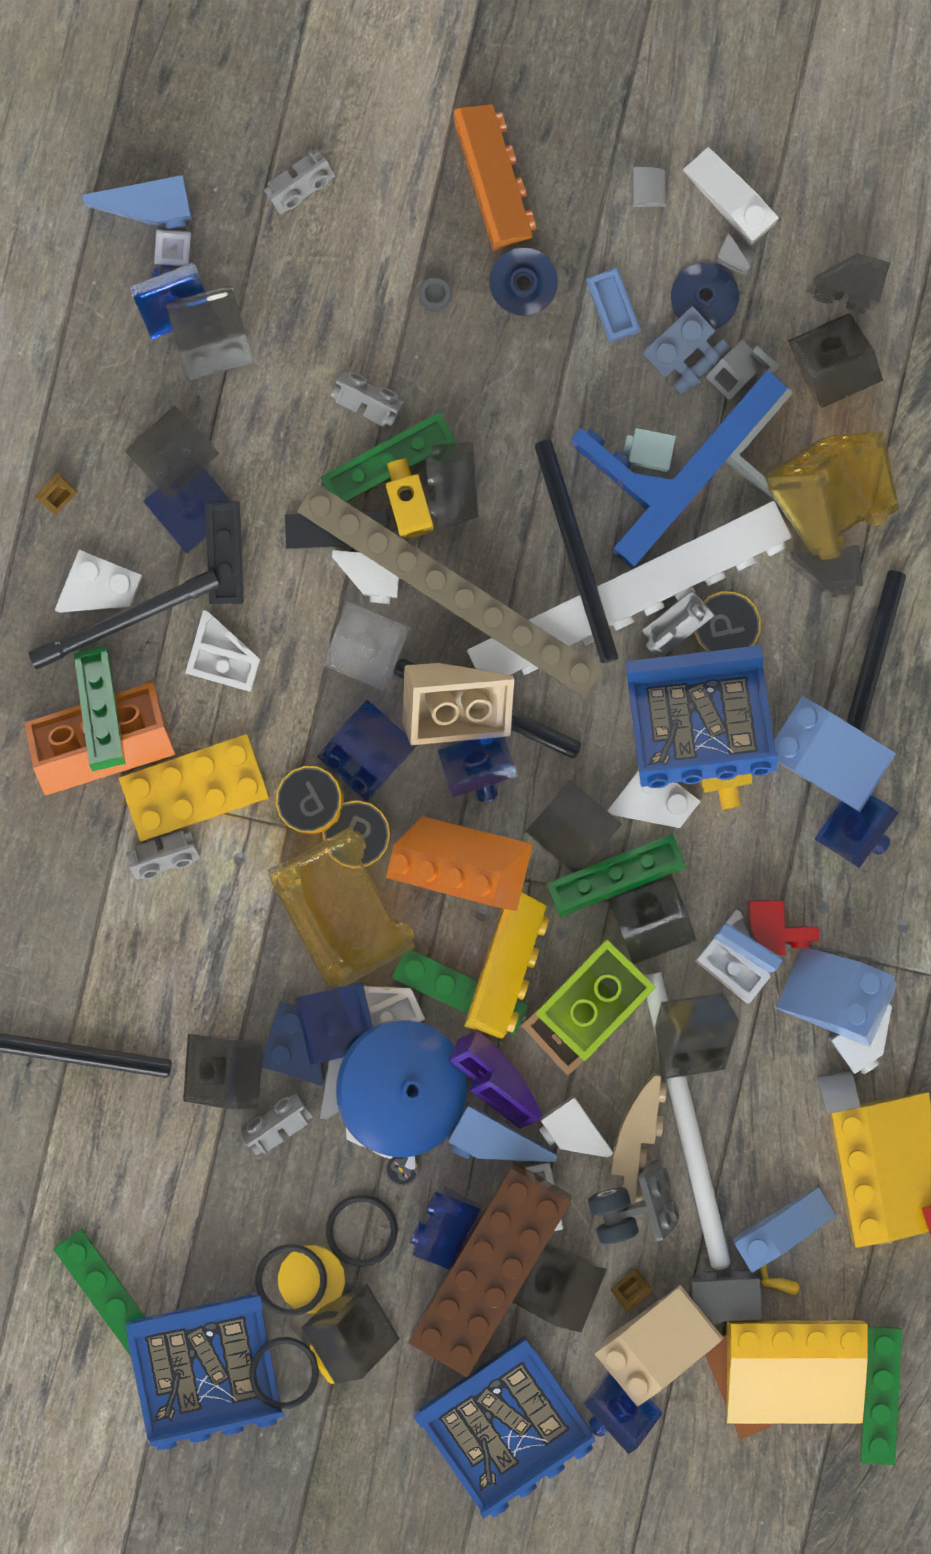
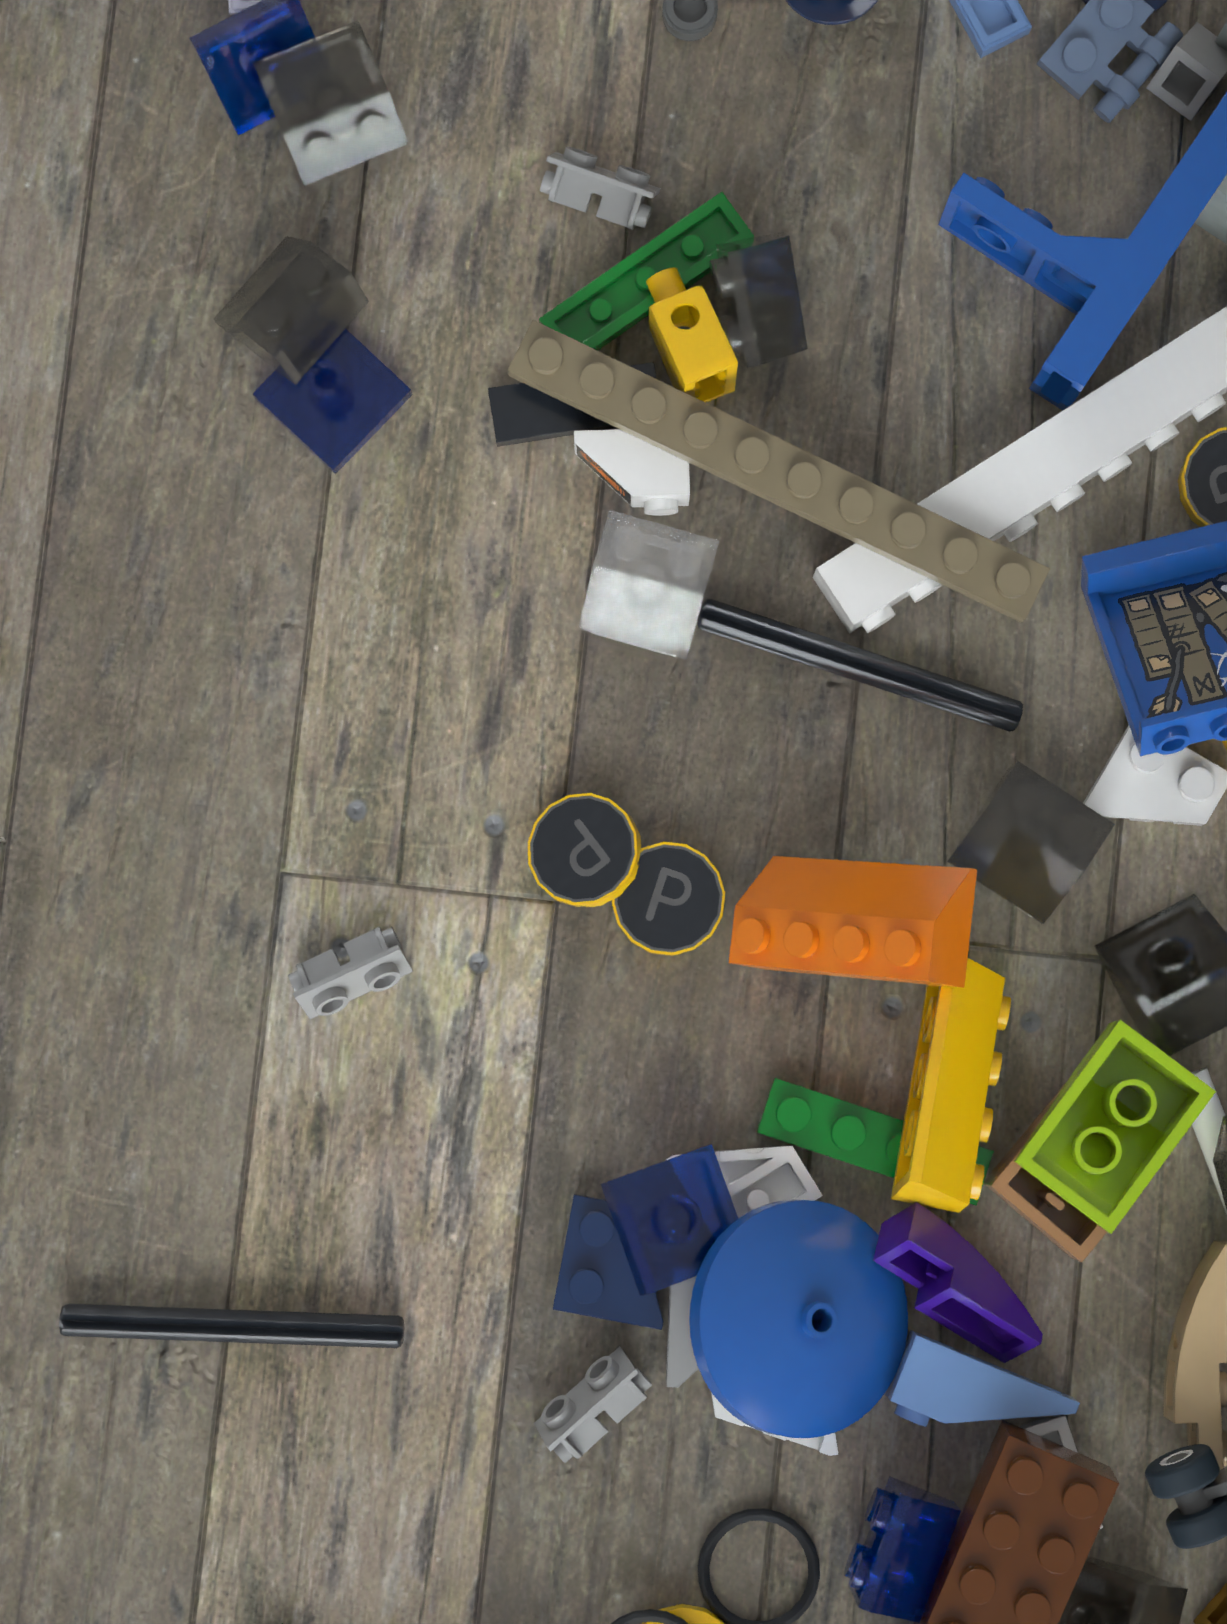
camera: 10 degrees left, 5 degrees down
orange slope [24,682,175,796] -> none
black piece [28,568,222,670] -> none
pearl gold slope [34,472,79,516] -> none
white wing [55,550,143,613] -> none
plate [73,646,126,772] -> none
yellow plate [119,734,269,842] -> none
clear smoke slope [183,1034,263,1109] -> none
white wing [185,610,261,692] -> none
black tile [206,501,244,604] -> none
clear yellow windscreen [268,827,415,989] -> none
clear blue slope [317,699,418,802] -> none
tile [385,1157,420,1186] -> none
tan slope [402,663,514,745] -> none
clear blue tile [437,737,517,802] -> none
black axle [534,439,618,663] -> none
white slope [539,1095,613,1158] -> none
green plate [547,834,686,917] -> none
light aqua brick [623,428,676,472] -> none
light grey hinge [642,590,715,655] -> none

